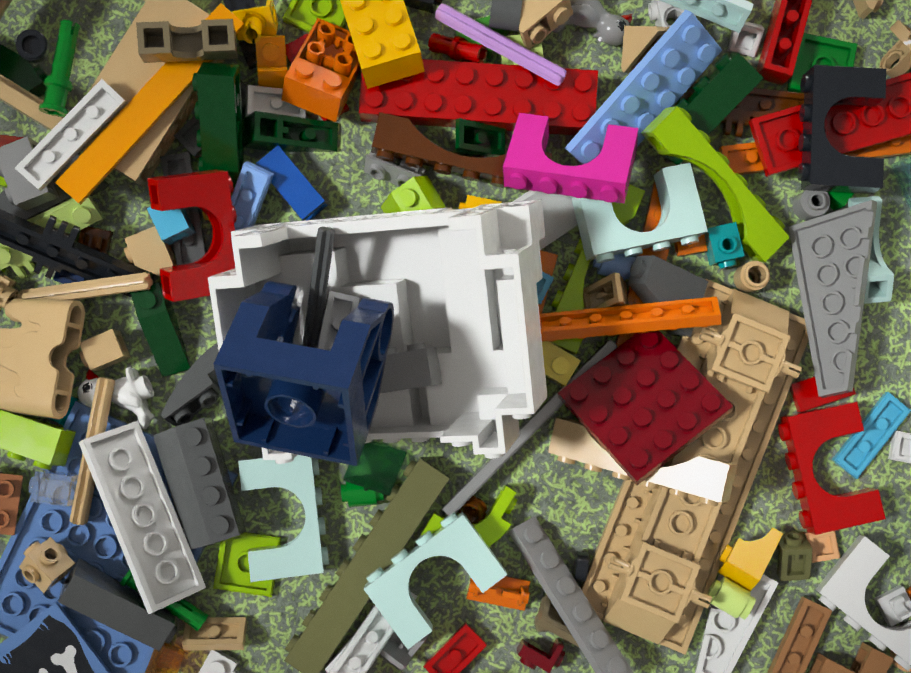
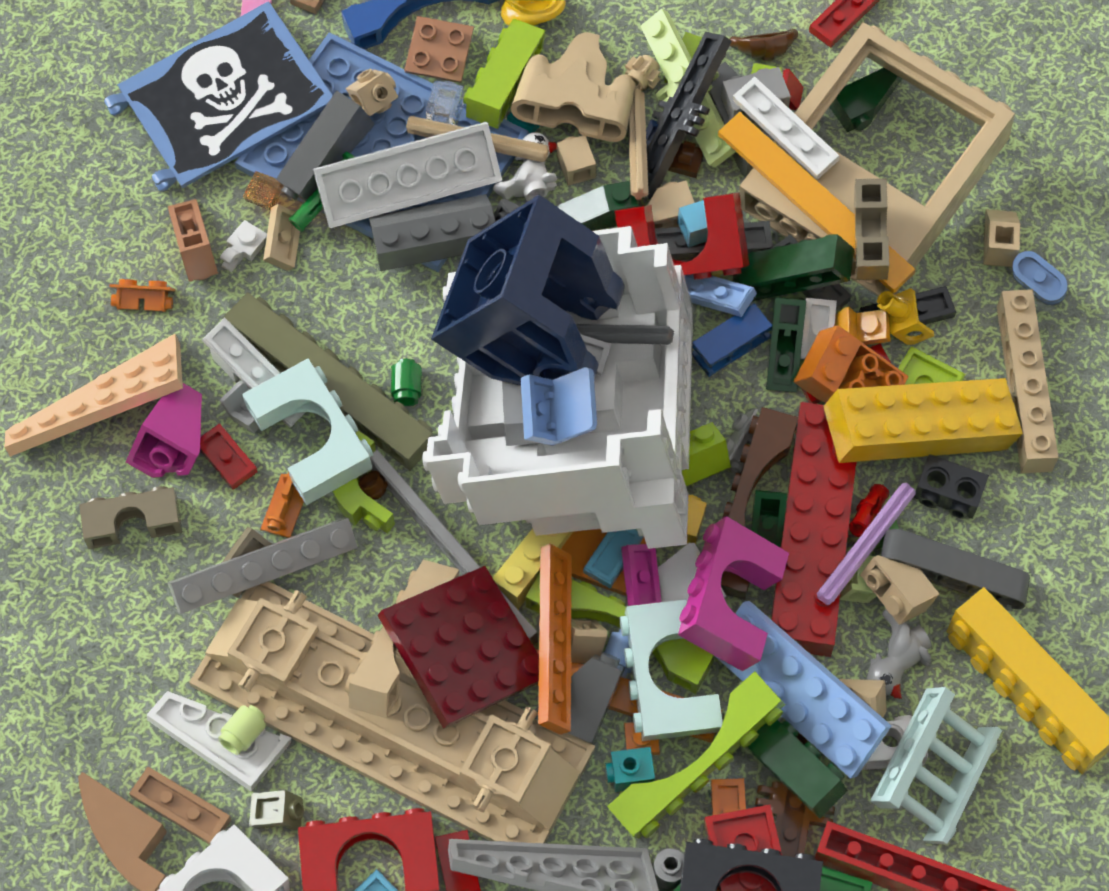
camera: 100 degrees right, 20 degrees down
black tile [15,29,50,63] -> none
green pin [39,20,81,117] -> none
lime tile [213,532,282,597] -> none
light aqua arch [238,455,329,582] -> none
clear green piece [343,441,407,496] -> none
dark red bracket [516,638,565,673] -> none
black tile [572,551,589,583] -> none
yellow arch [718,527,783,591] -> none
white slope [727,22,765,57] -> none
tan brick [733,261,770,293] -> none
light nougat tile [803,531,840,563] -> none
none -> medium blue bracket [521,367,597,446]
none -> dark pink plate [621,544,662,606]

